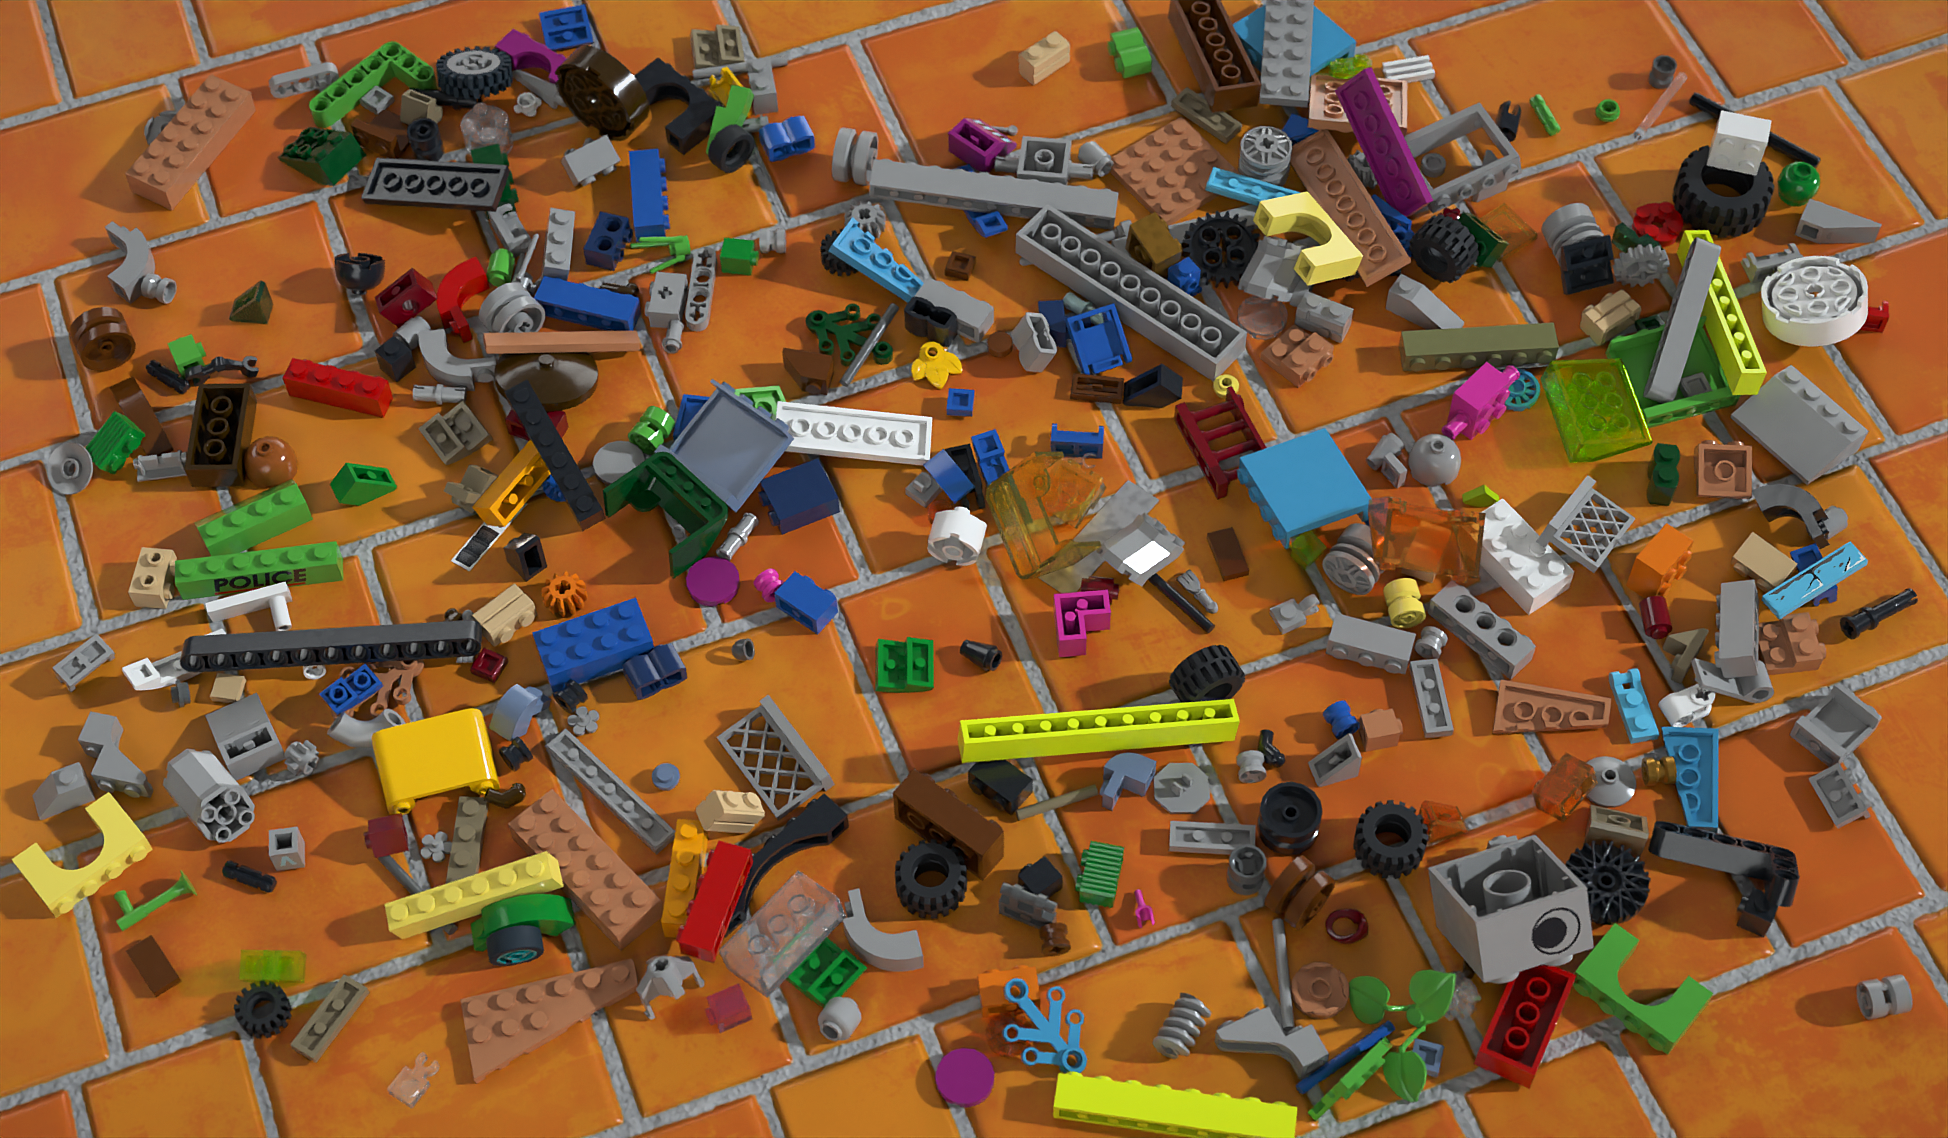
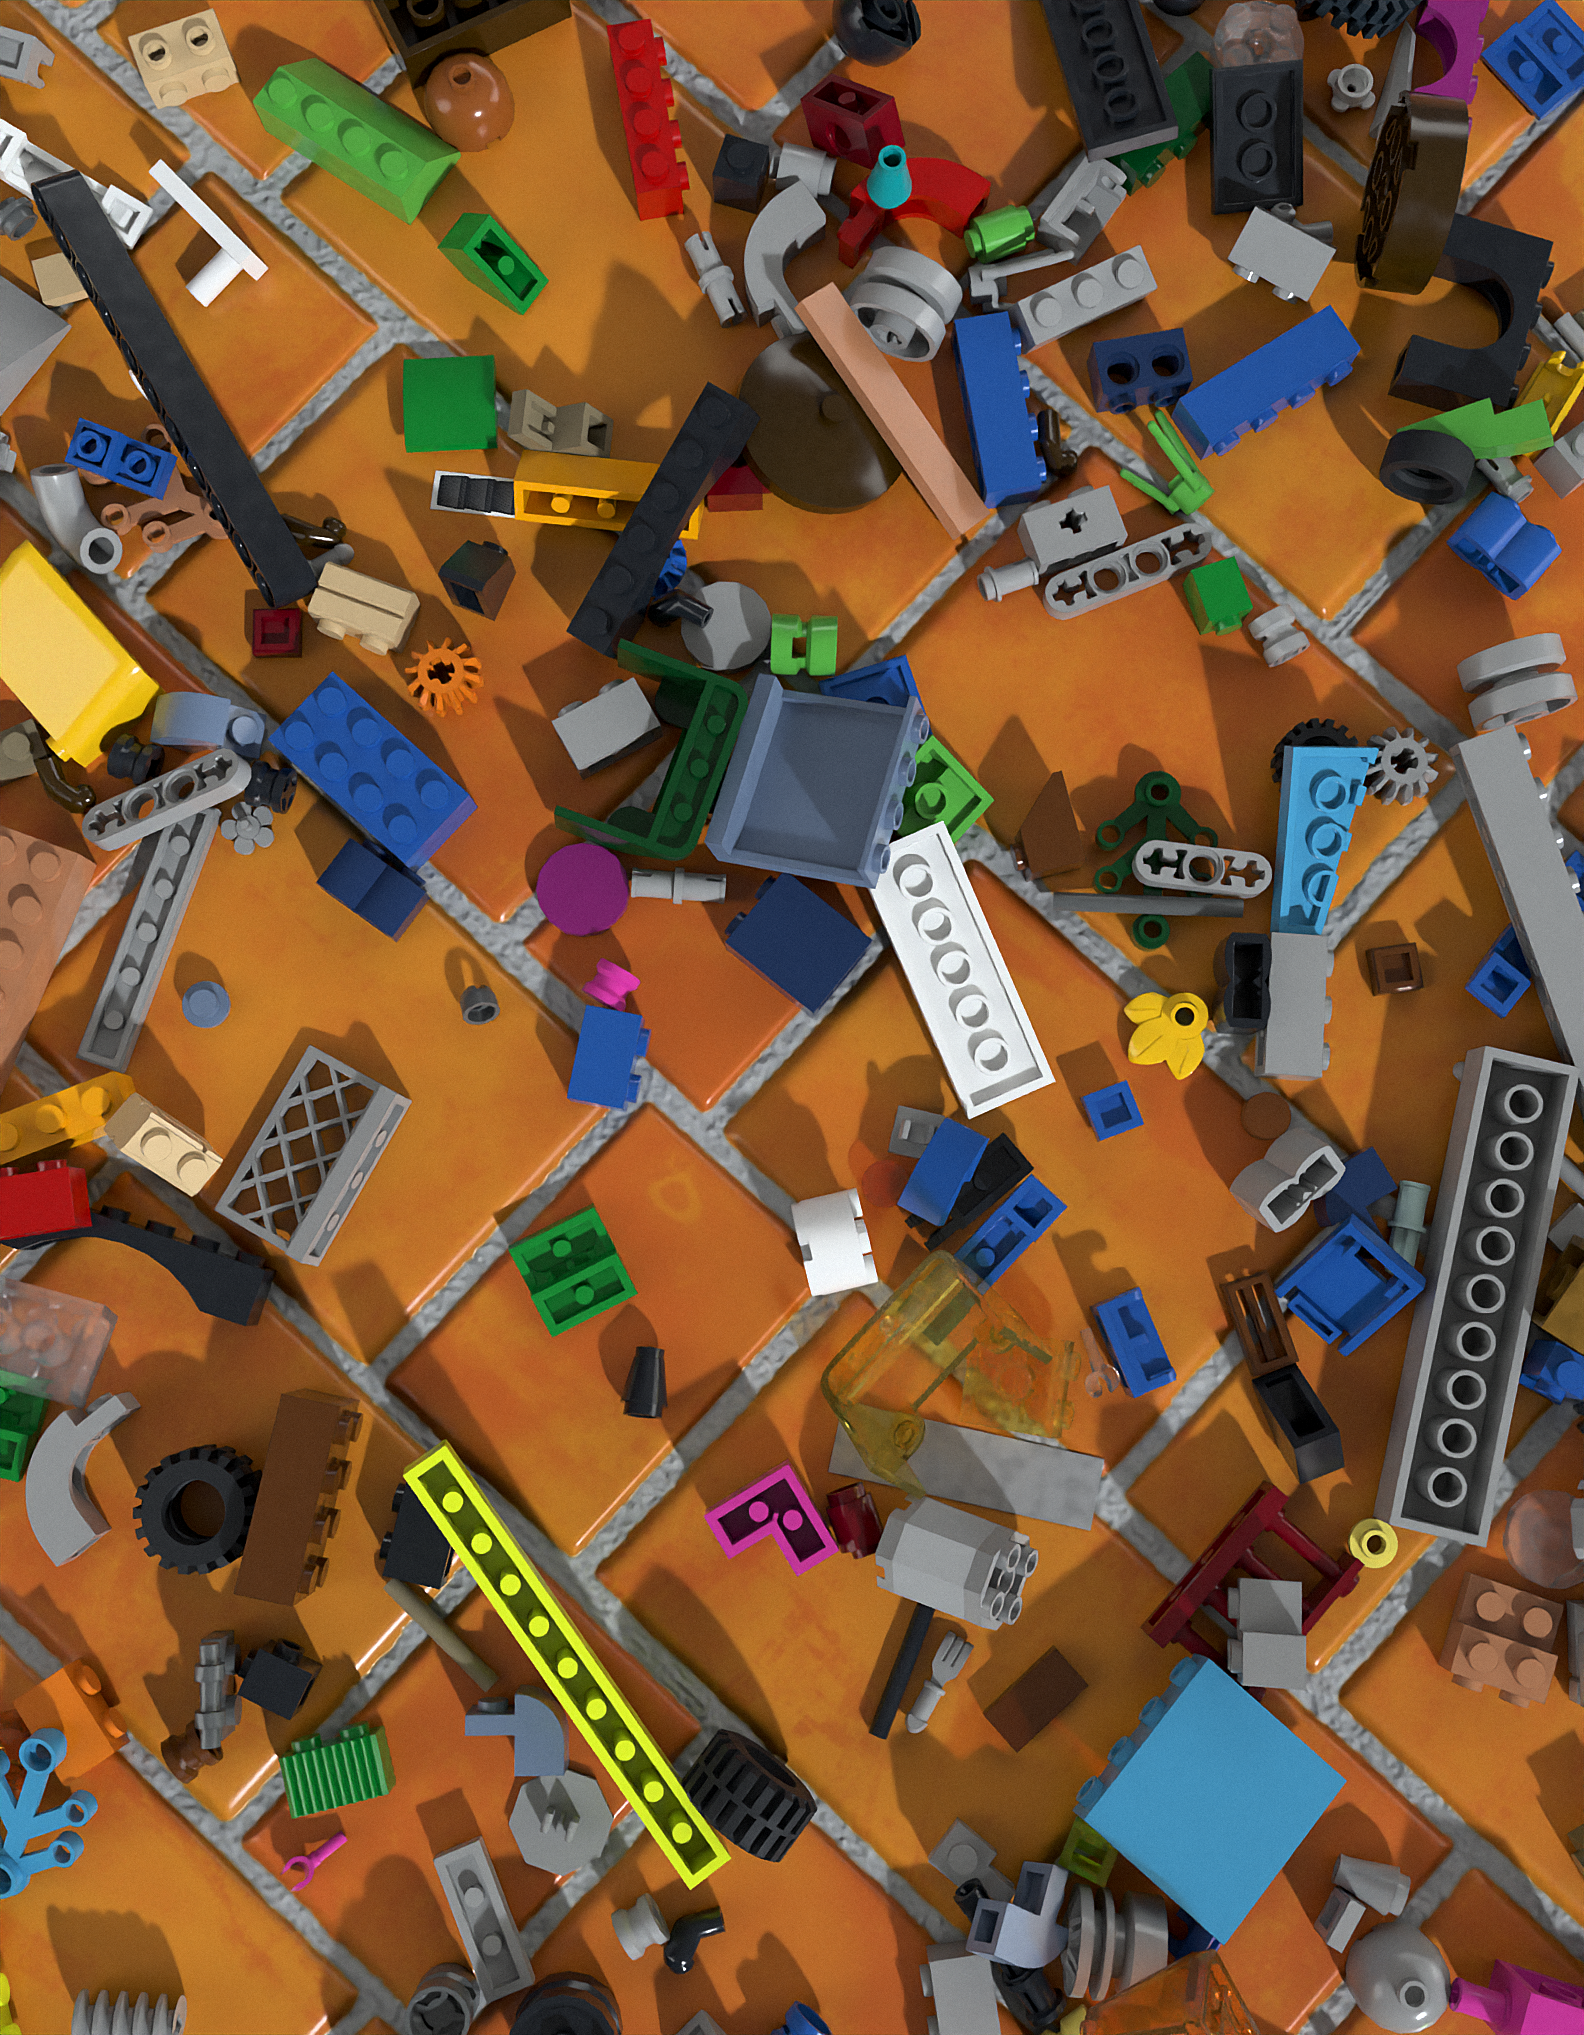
camera: 60 degrees right, 25 degrees up
bright green brick [175,541,343,600] -> none
dark tan slope [419,401,493,465] -> none
none -> light grey beam [82,748,251,851]
none -> green slope [403,355,498,453]
none -> light grey brick [551,677,663,780]
none -> black arm [647,589,714,628]
none -> teal cone [867,145,912,209]
none -> black pin [953,1878,1067,2027]
none -> sand blue brick [965,1861,1069,1968]
none -> light grey beam [1132,840,1272,898]
none -> black tile [1209,59,1303,215]
none -> light grey brick [1227,1578,1306,1690]

